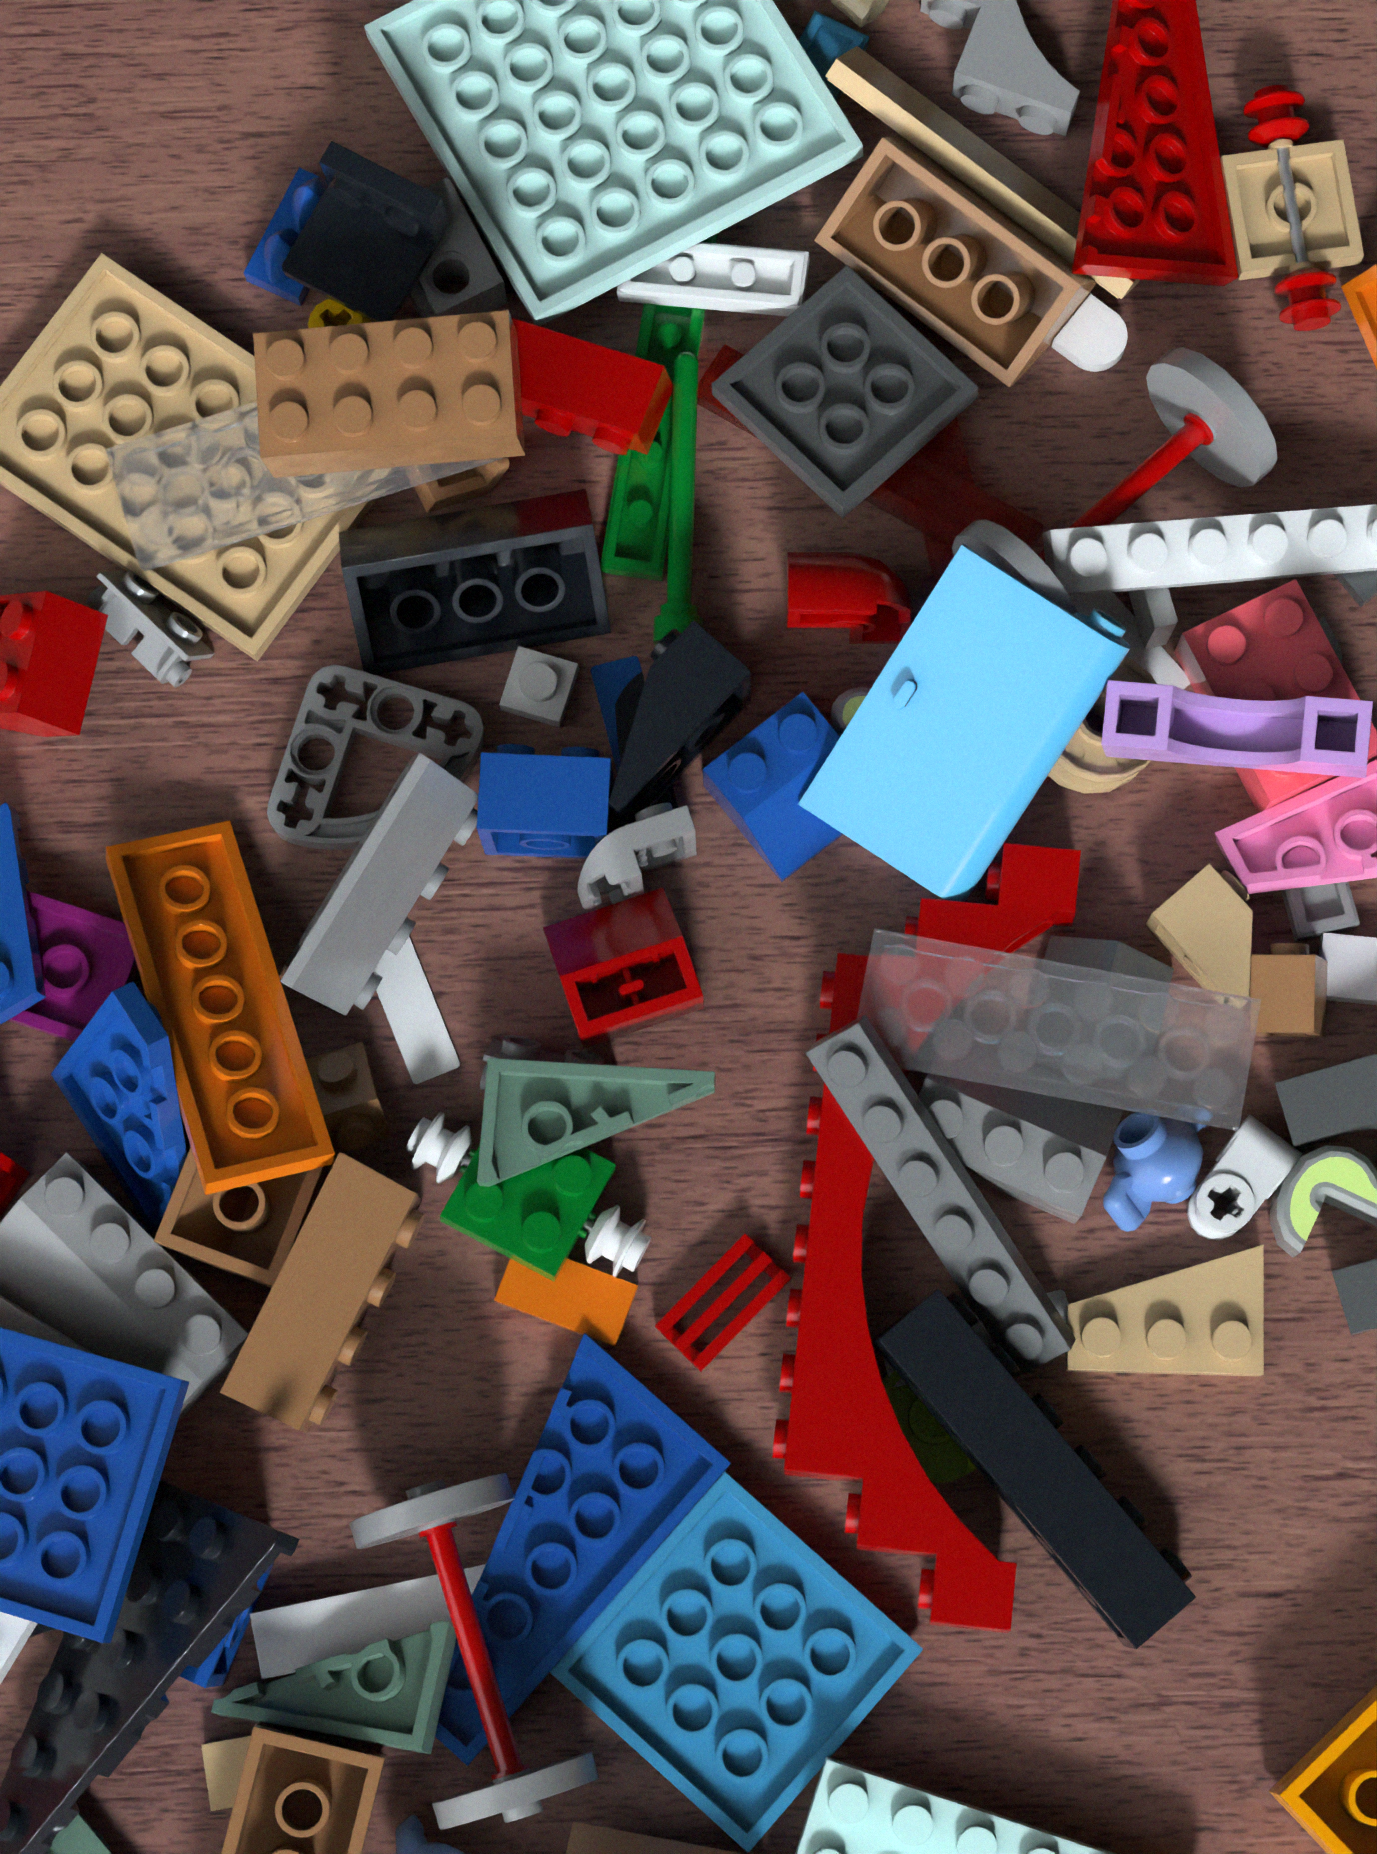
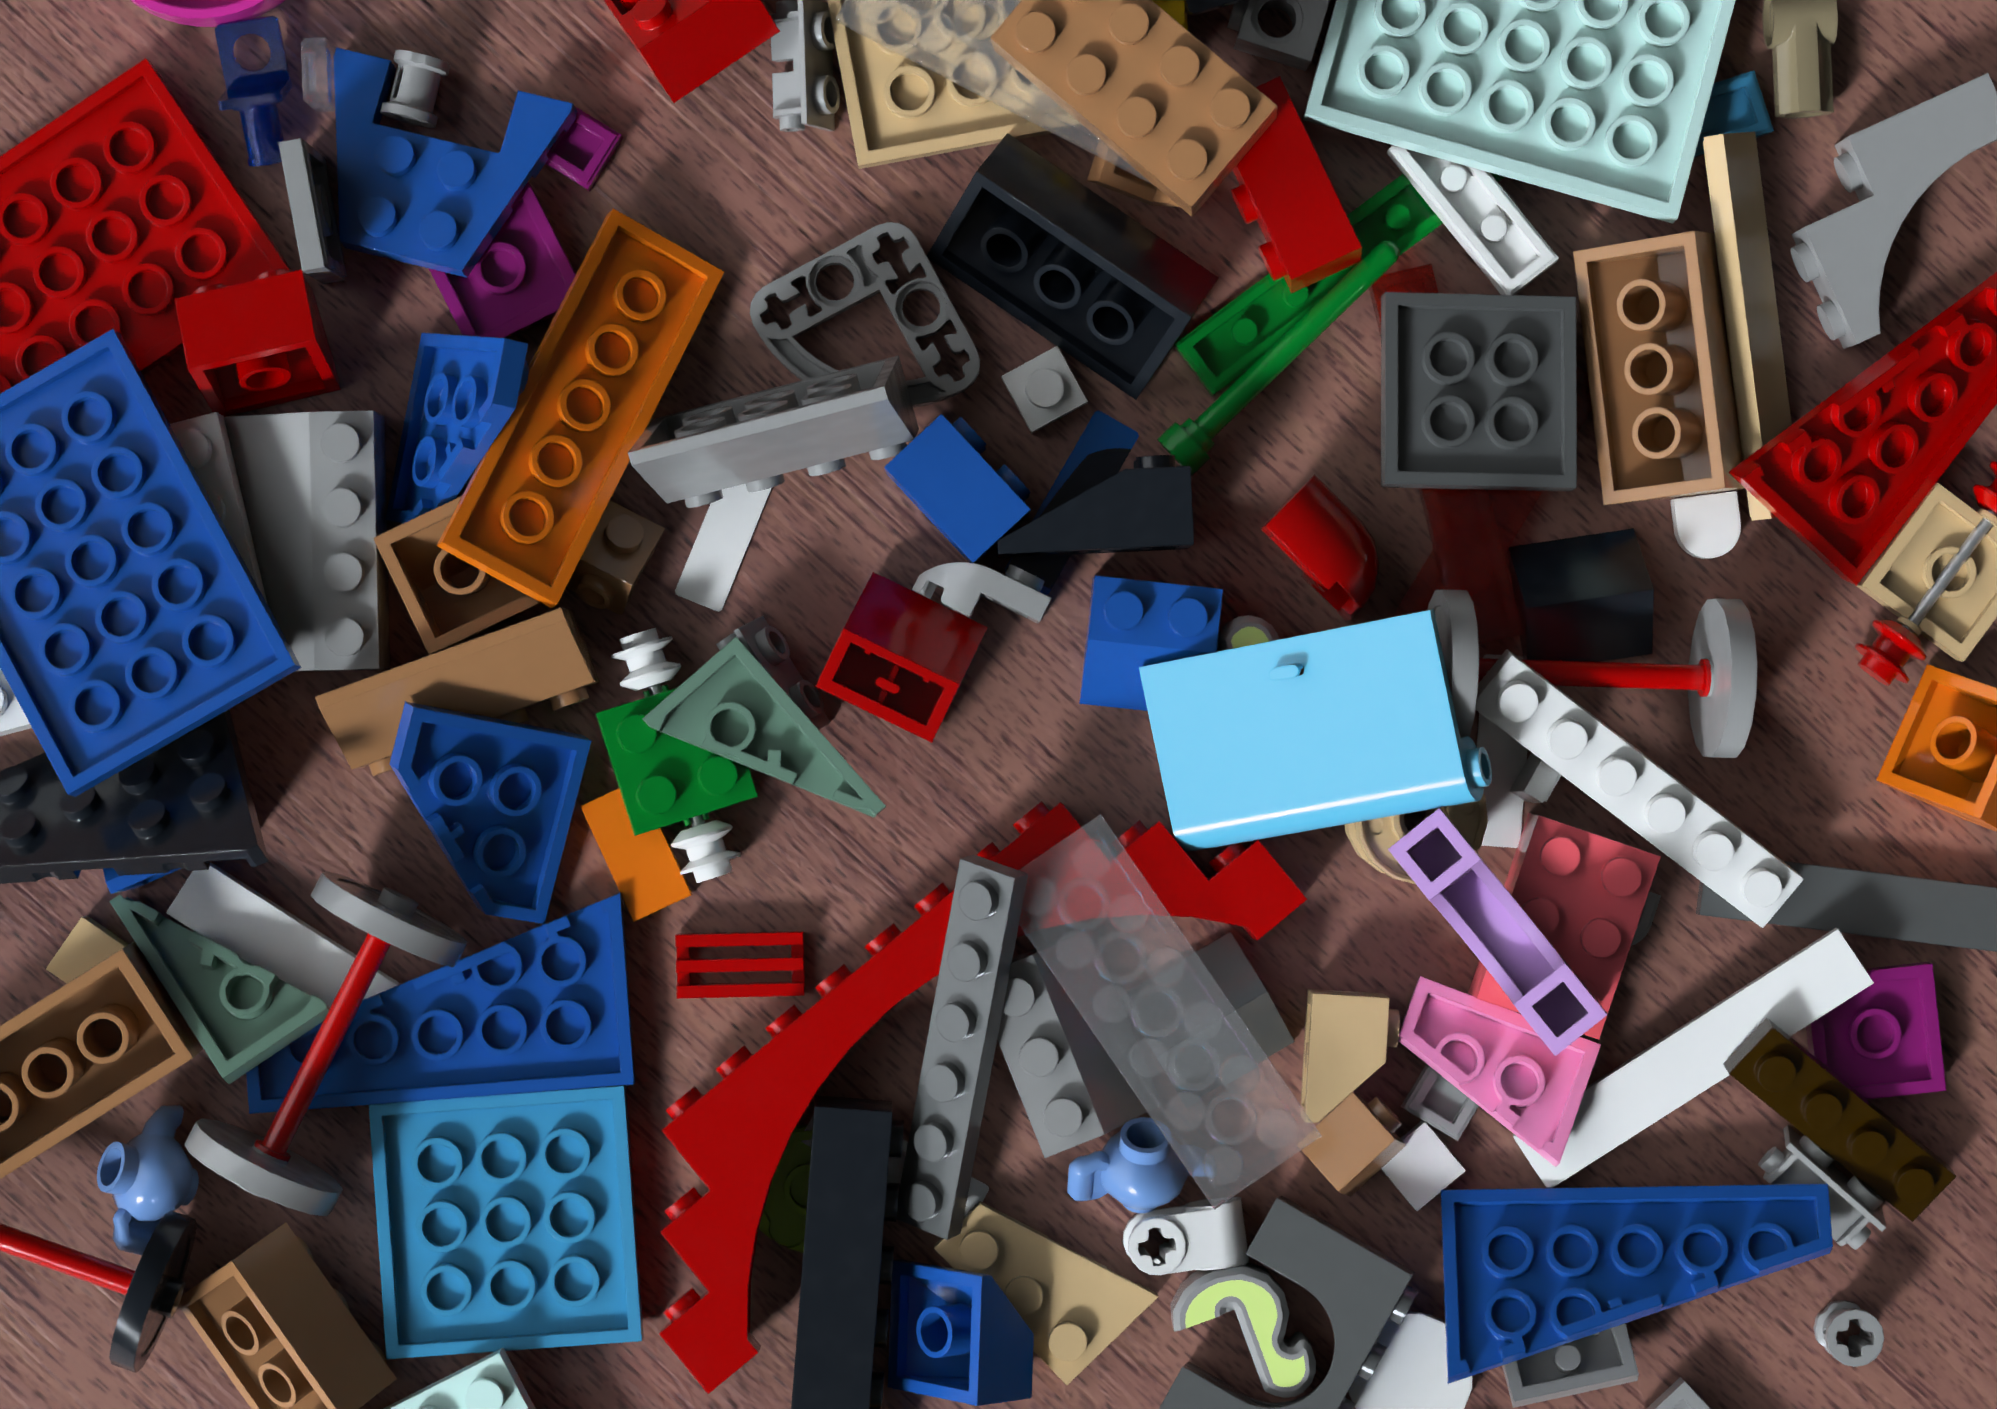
camera: 35 degrees right, 10 degrees up
none -> blue plate [389,701,592,924]
none -> magenta tile [545,101,623,192]
none -> blue slope [888,1259,1034,1406]
none -> black slope [1507,528,1654,662]

